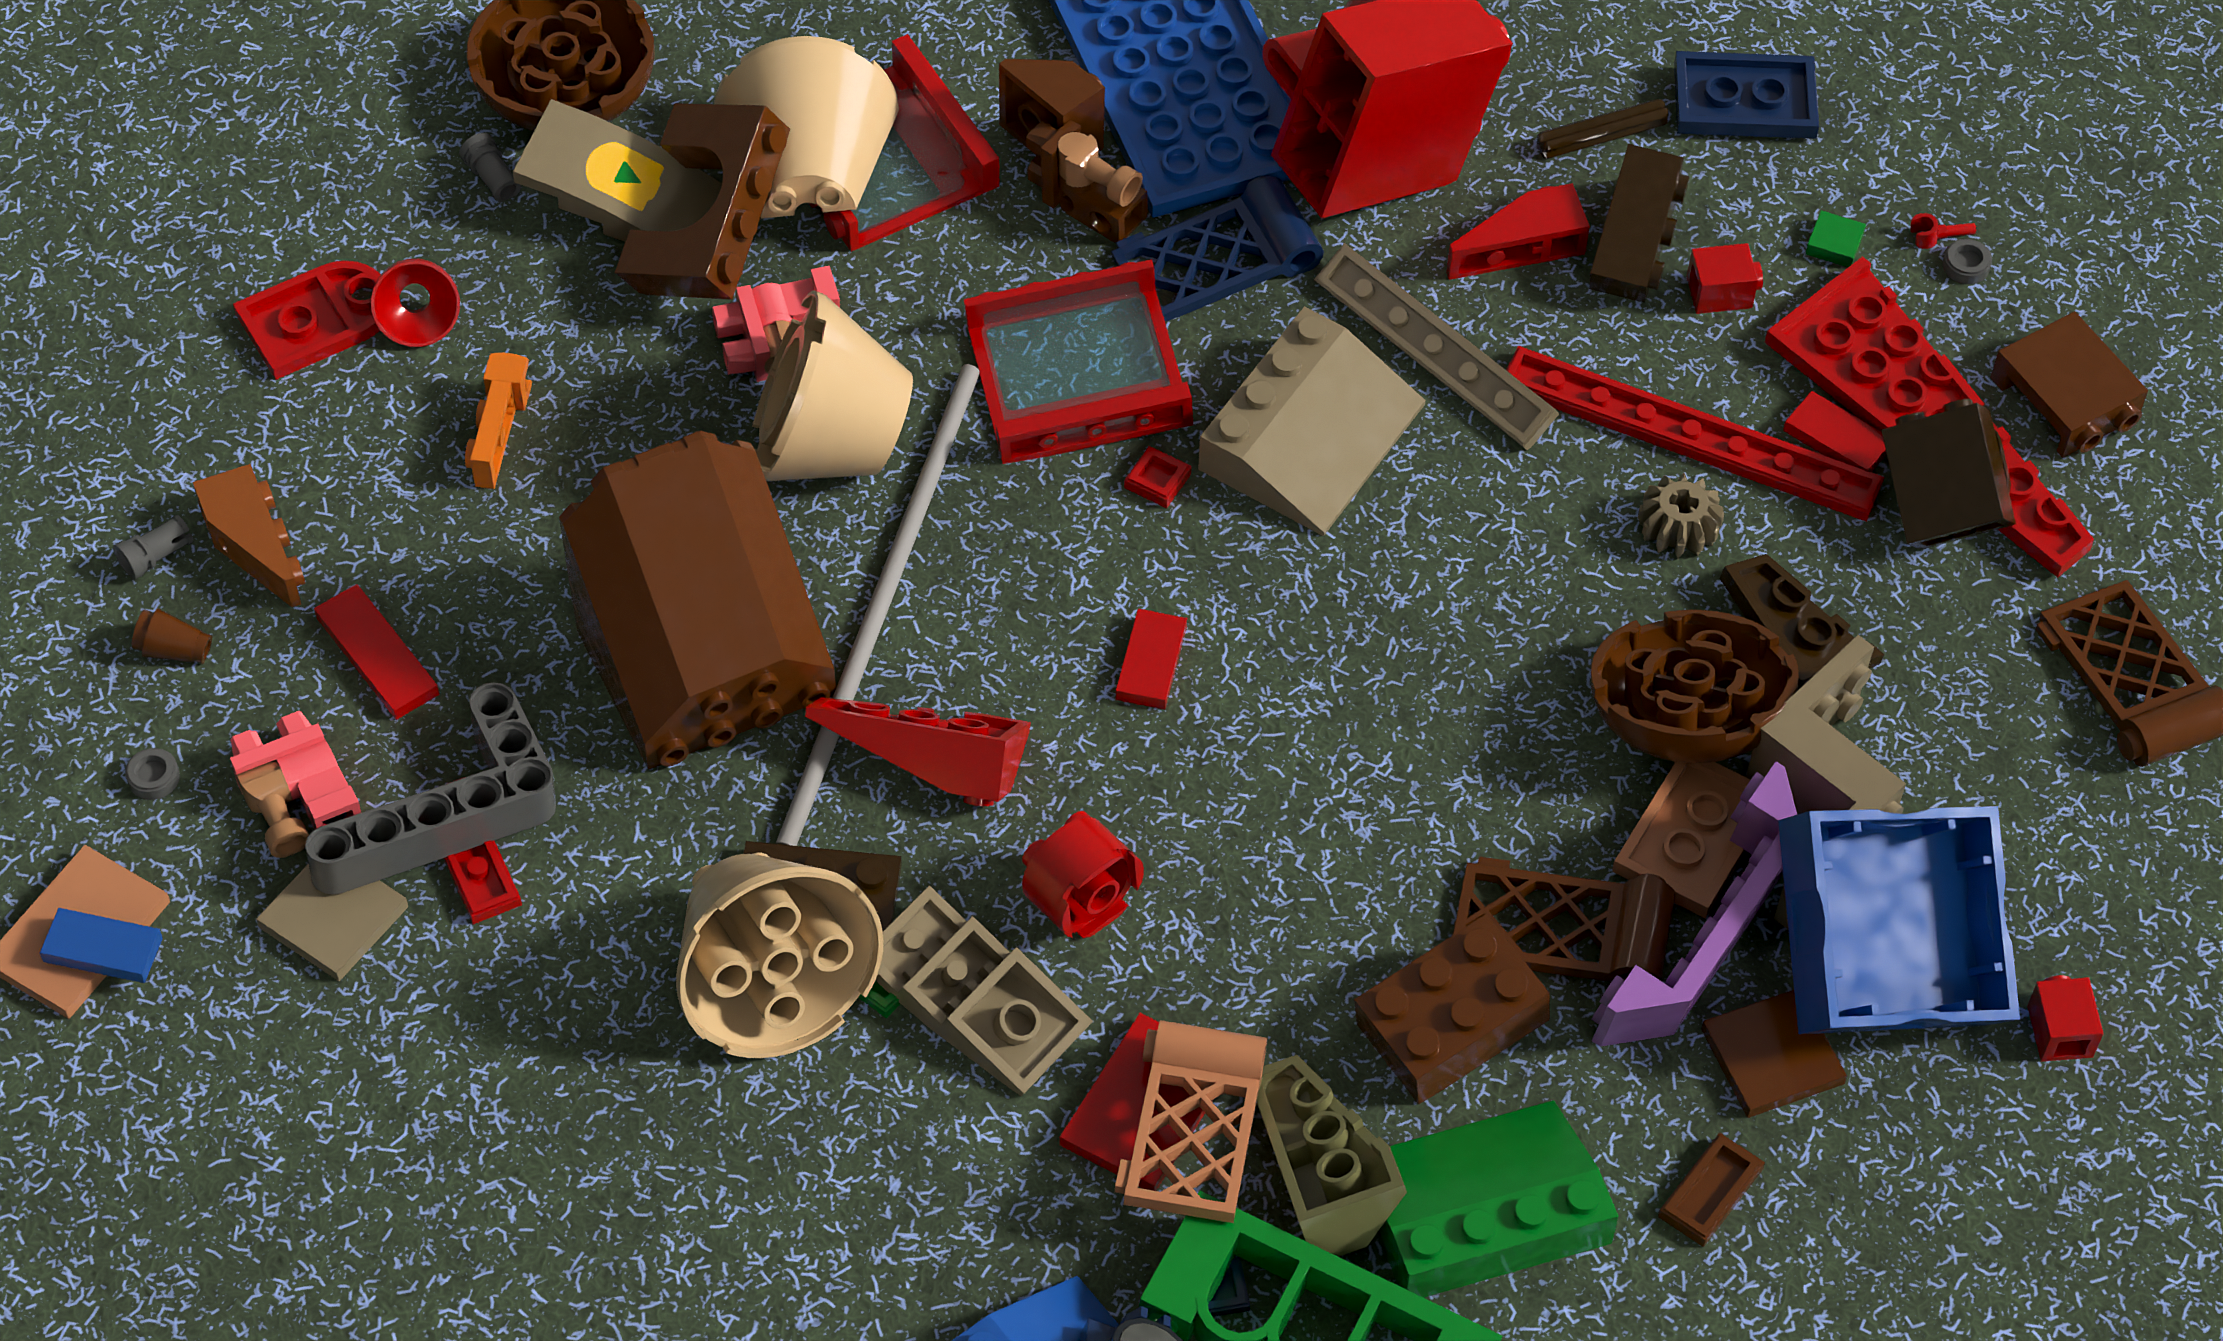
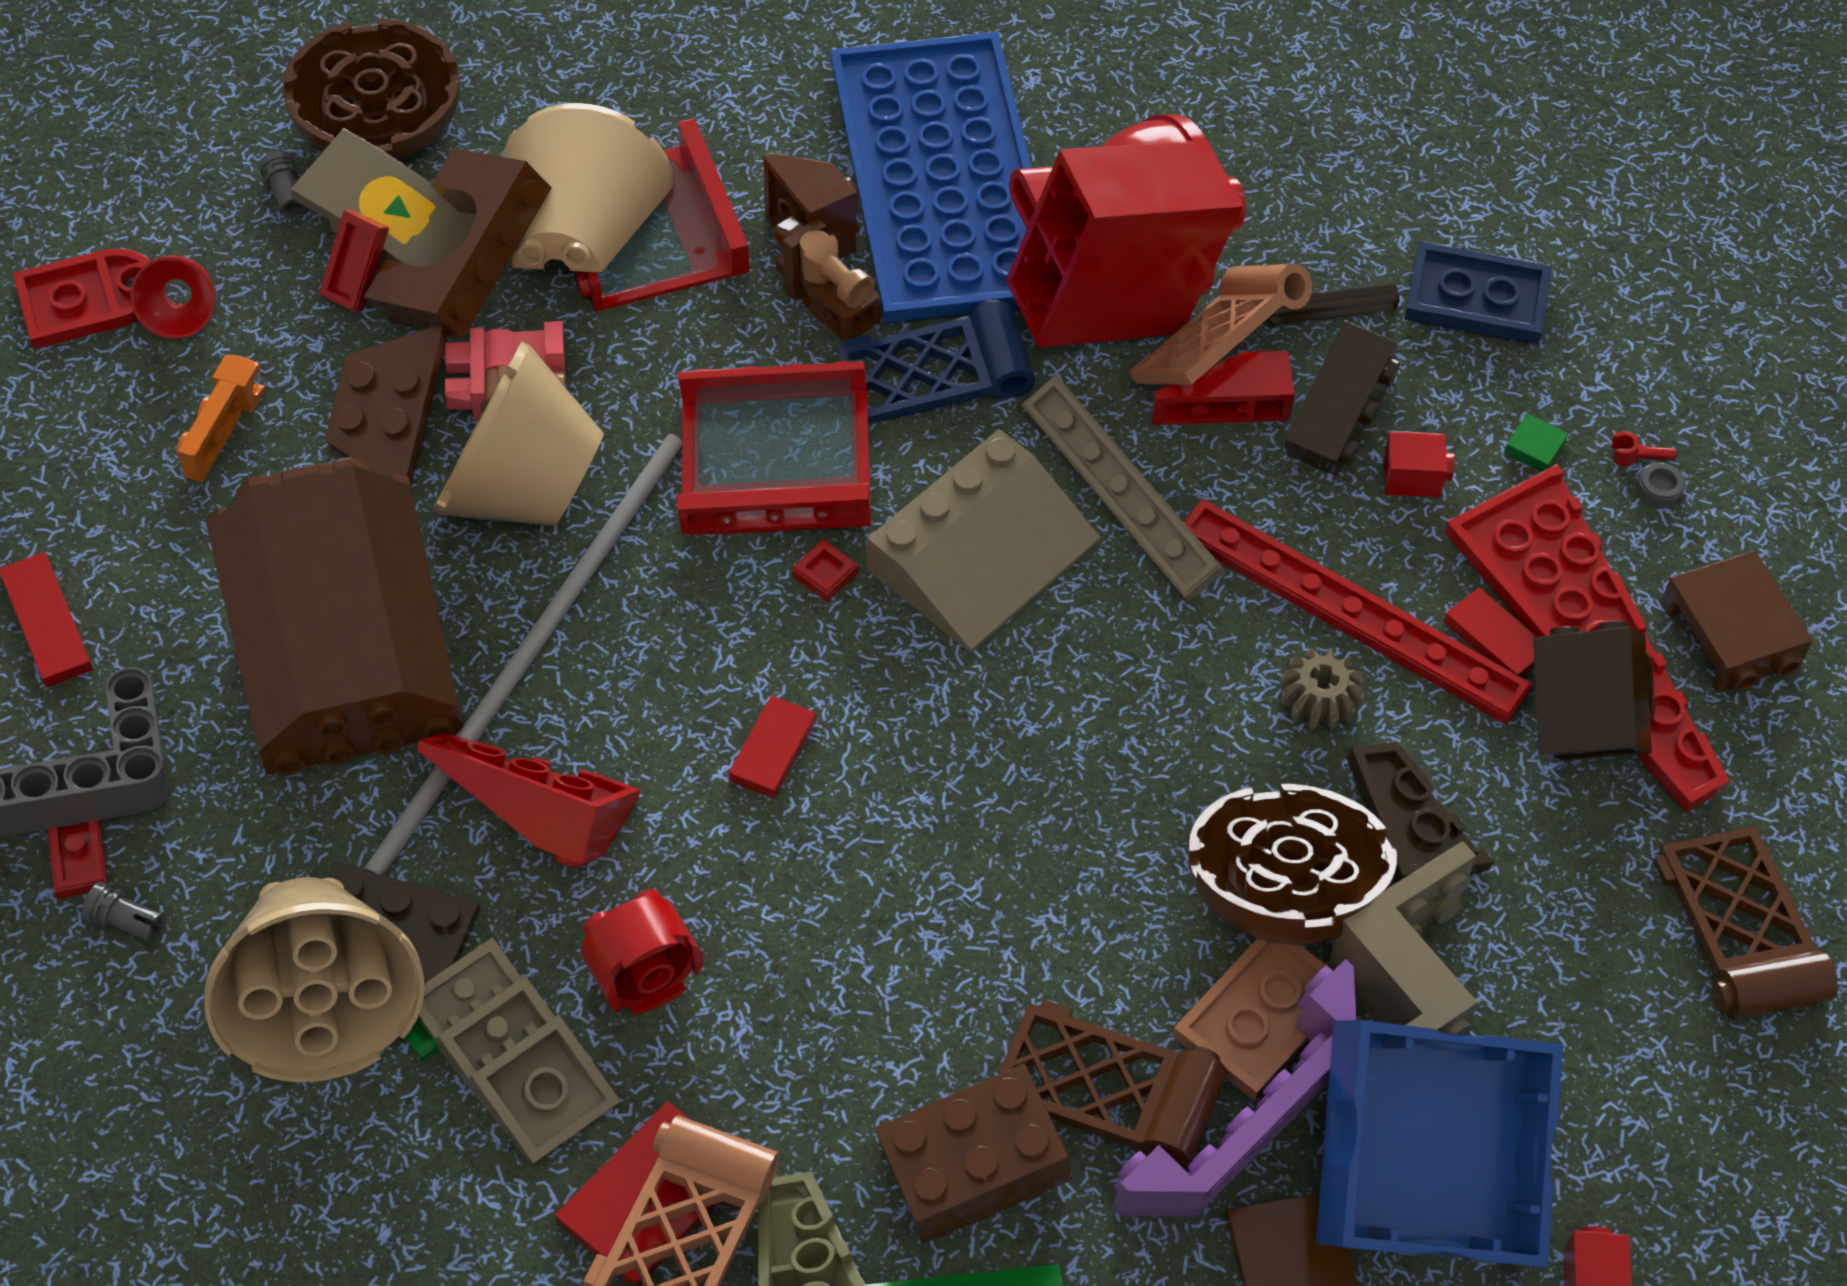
camera: 10 degrees right, 0 degrees up
none -> dark grey pin [82,881,166,944]
none -> red tile [319,210,389,312]
none -> reddish brown wing [325,325,448,486]
none -> nougat piece [1129,264,1312,385]

